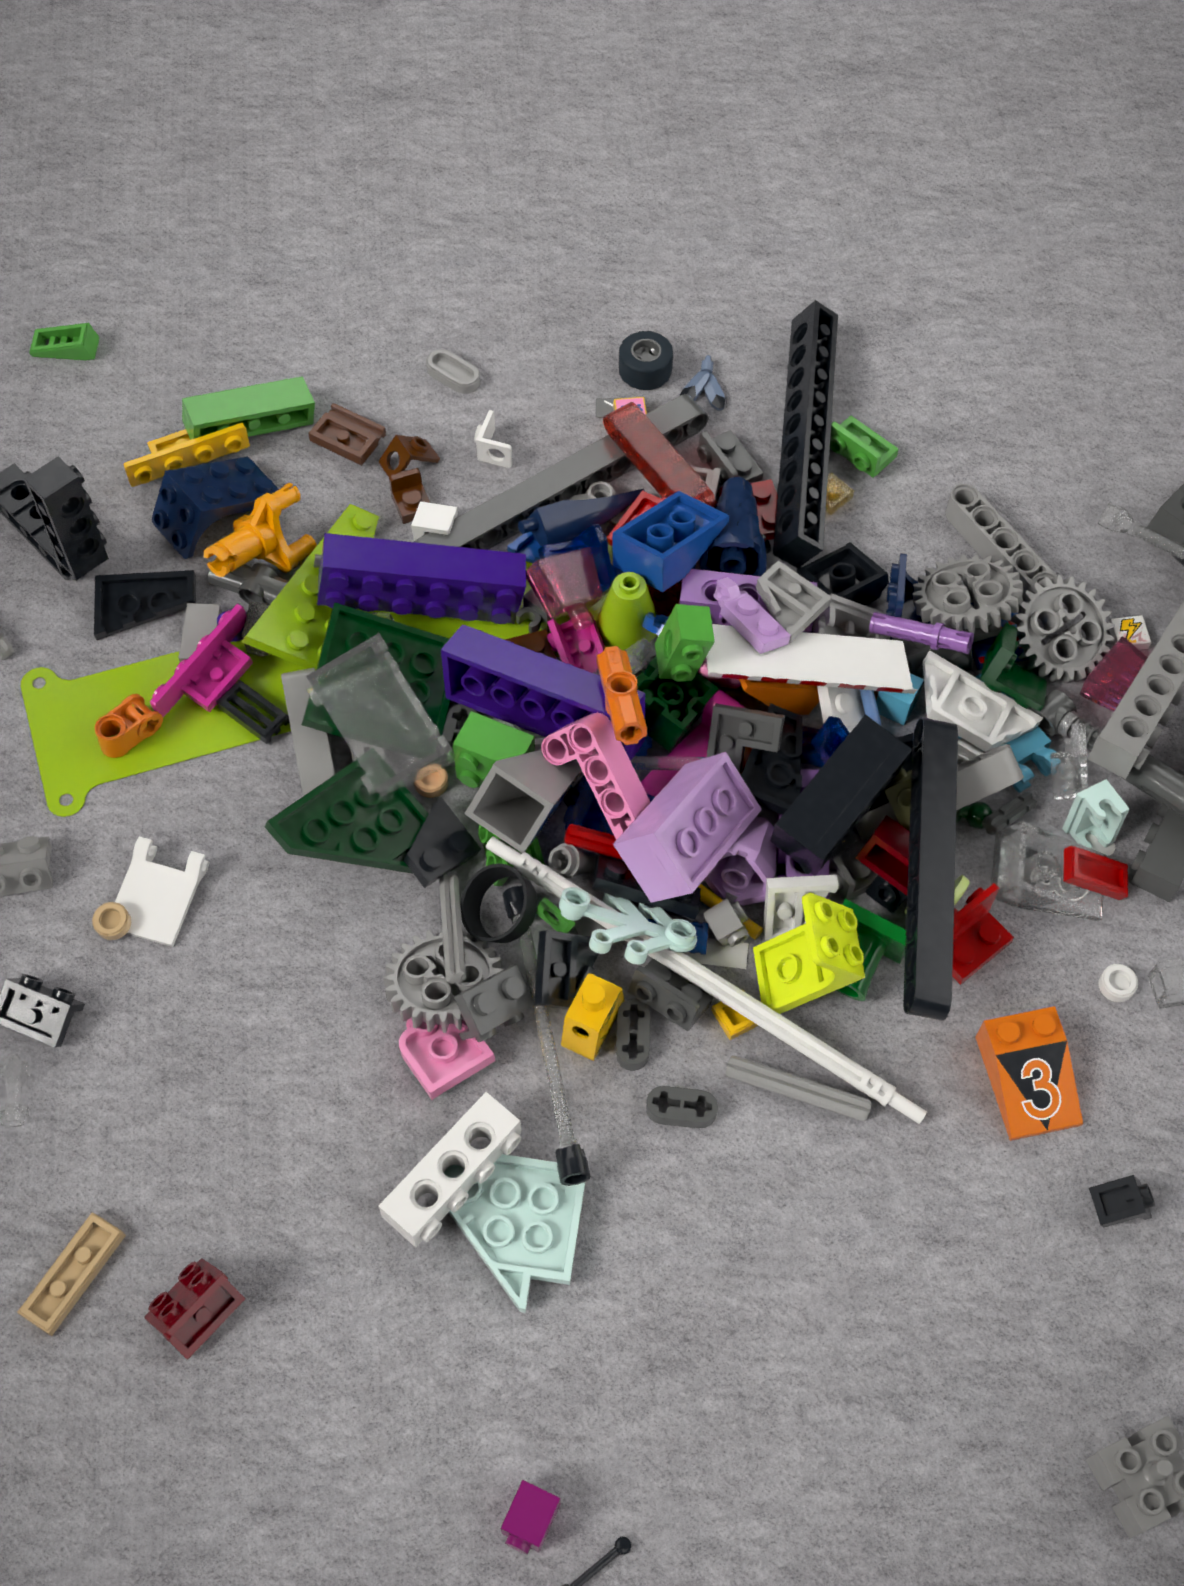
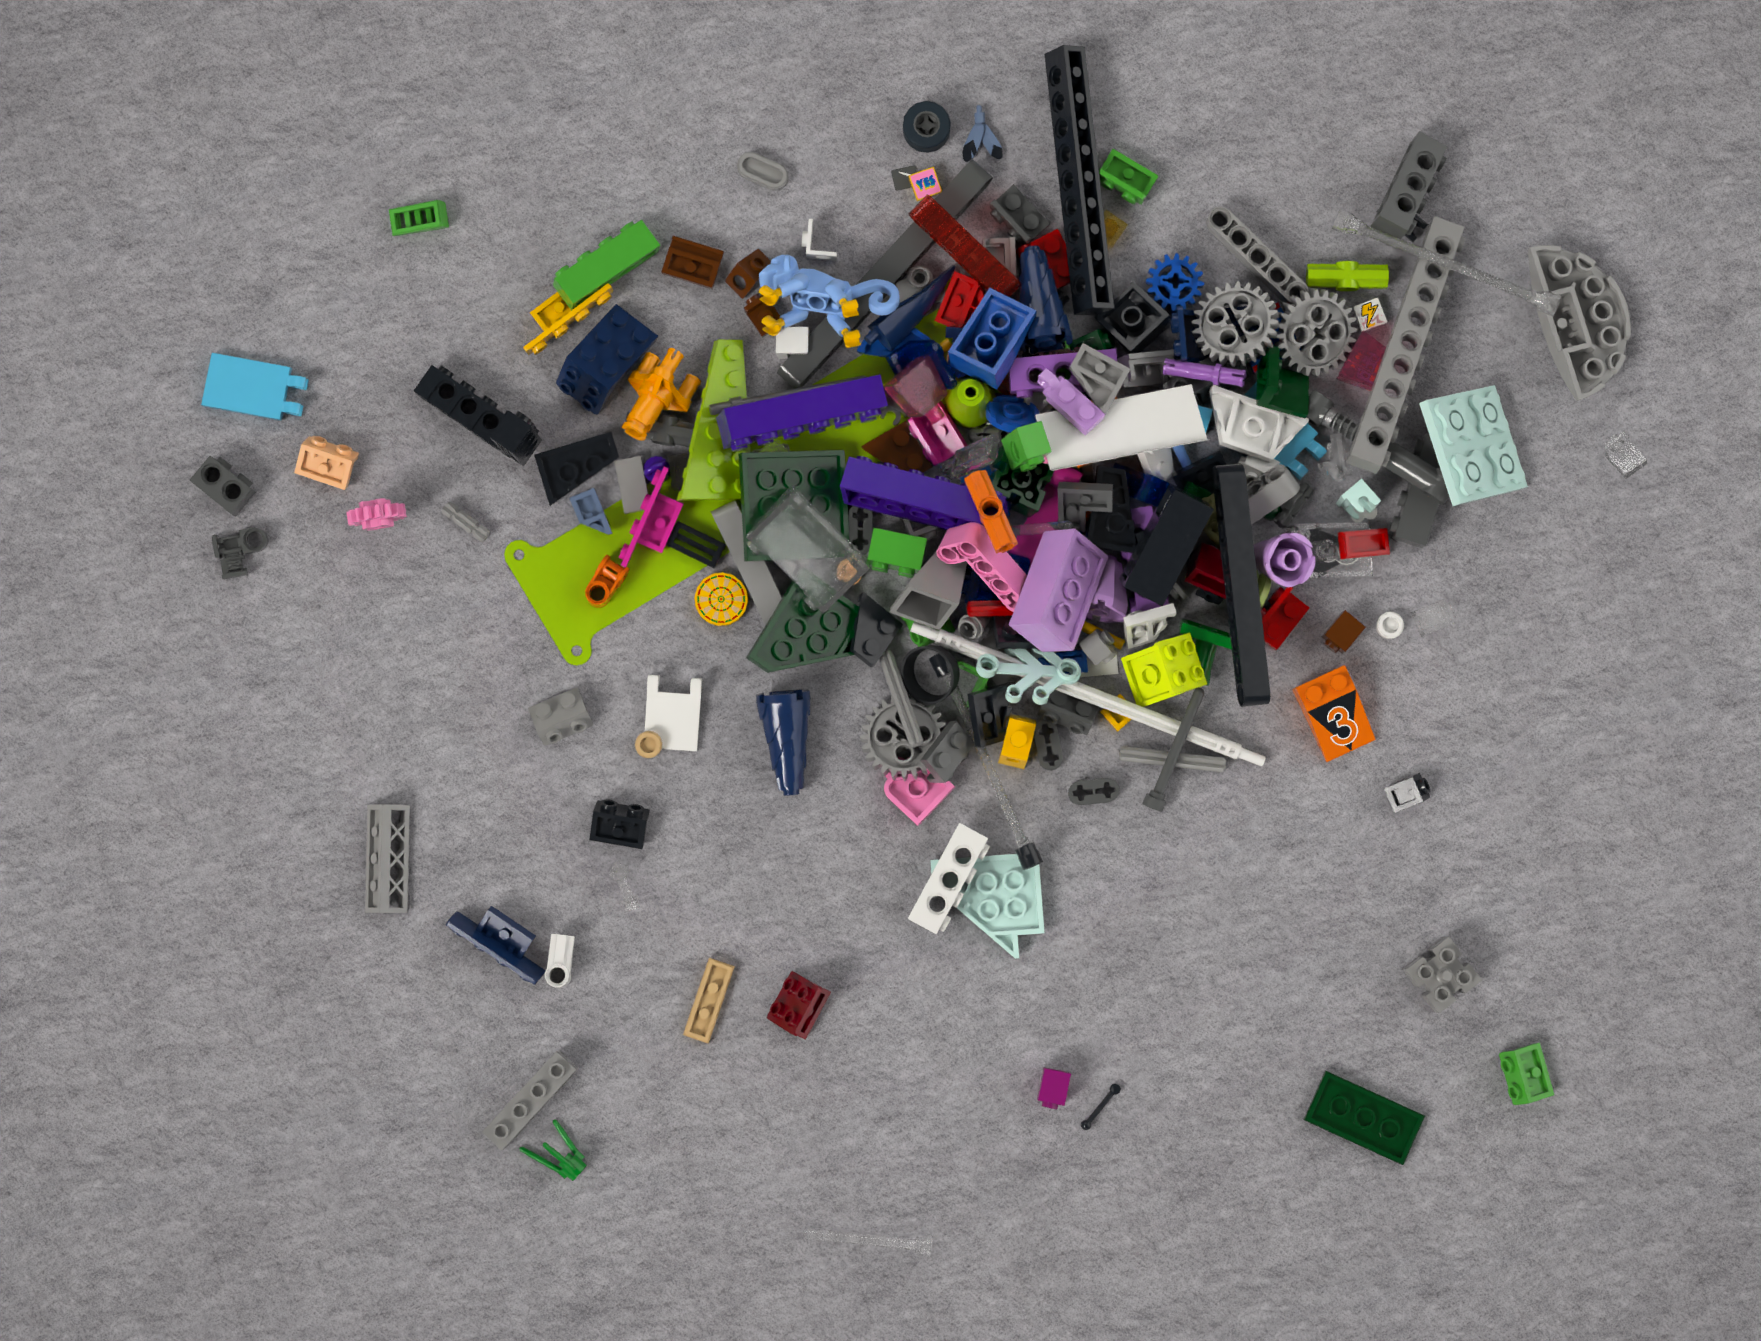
camera: 10 degrees left, 25 degrees up
none -> sand blue slope [569,488,613,535]
none -> yellow tile [694,572,748,627]
none -> dark blue cone [756,690,811,796]
none -> light blue animal [759,255,900,348]
none -> dark grey piece [1142,687,1204,812]
none -> blue gear [1145,253,1204,313]
none -> lavender cone [1254,533,1315,587]
none -> lime piece [1306,261,1389,292]
none -> reddish brown brick [1321,610,1366,654]

